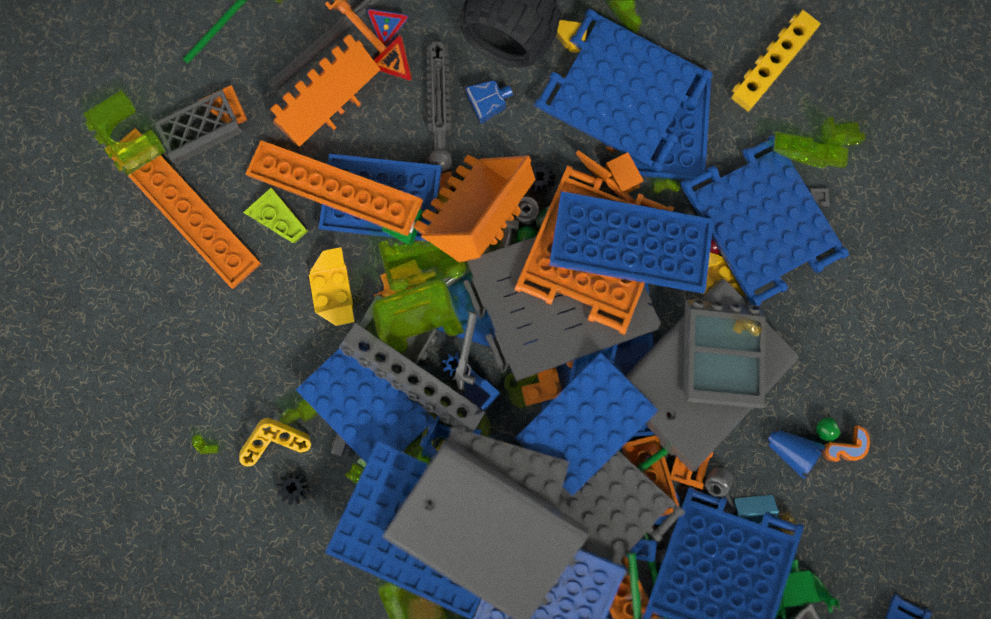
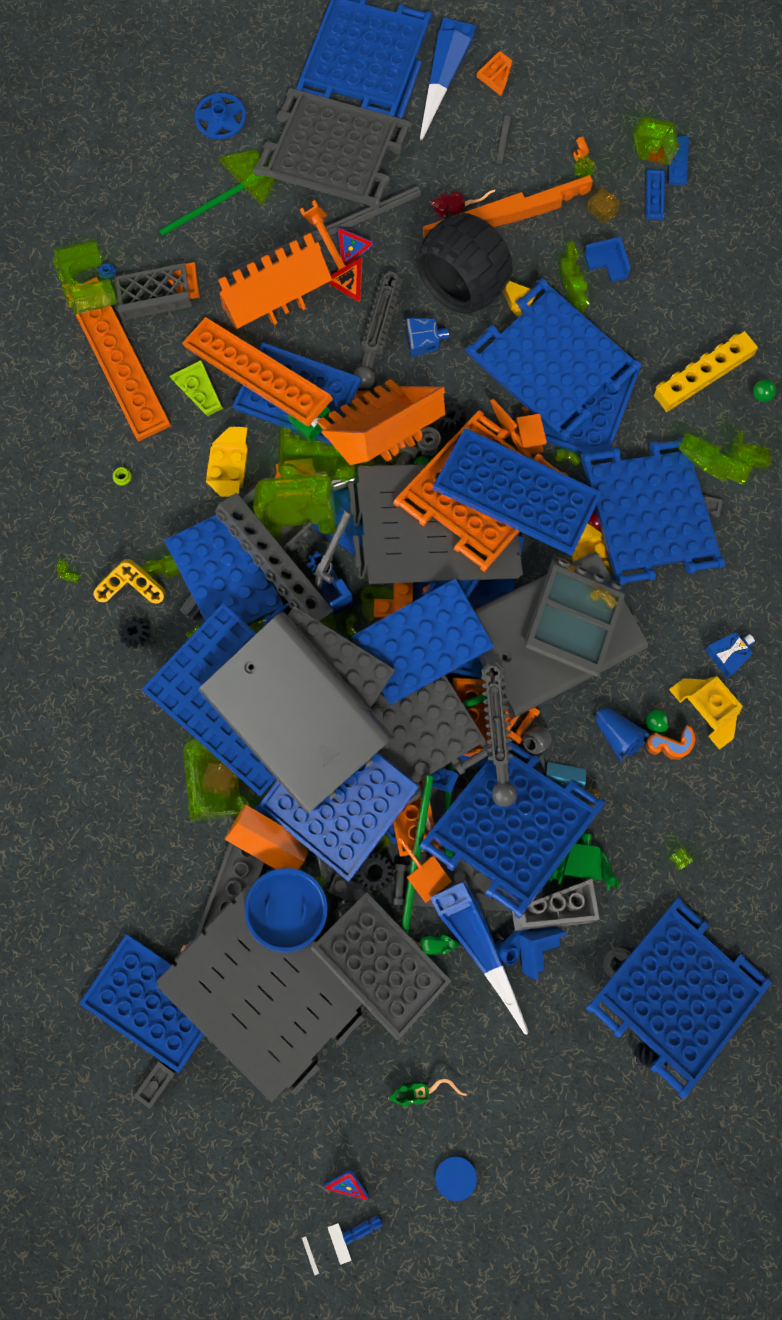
camera: 20 degrees right, 5 degrees down
none -> blue plate [98,263,116,280]
none -> lime plate [113,467,132,486]
none -> clear neon green arm [343,613,358,639]
none -> dark grey gear [481,662,517,807]
none -> yellow piece [669,676,743,750]
none -> clear neon green wheel [669,846,694,871]
none -> blue torso [705,632,755,678]
none -> green piece [753,379,777,402]

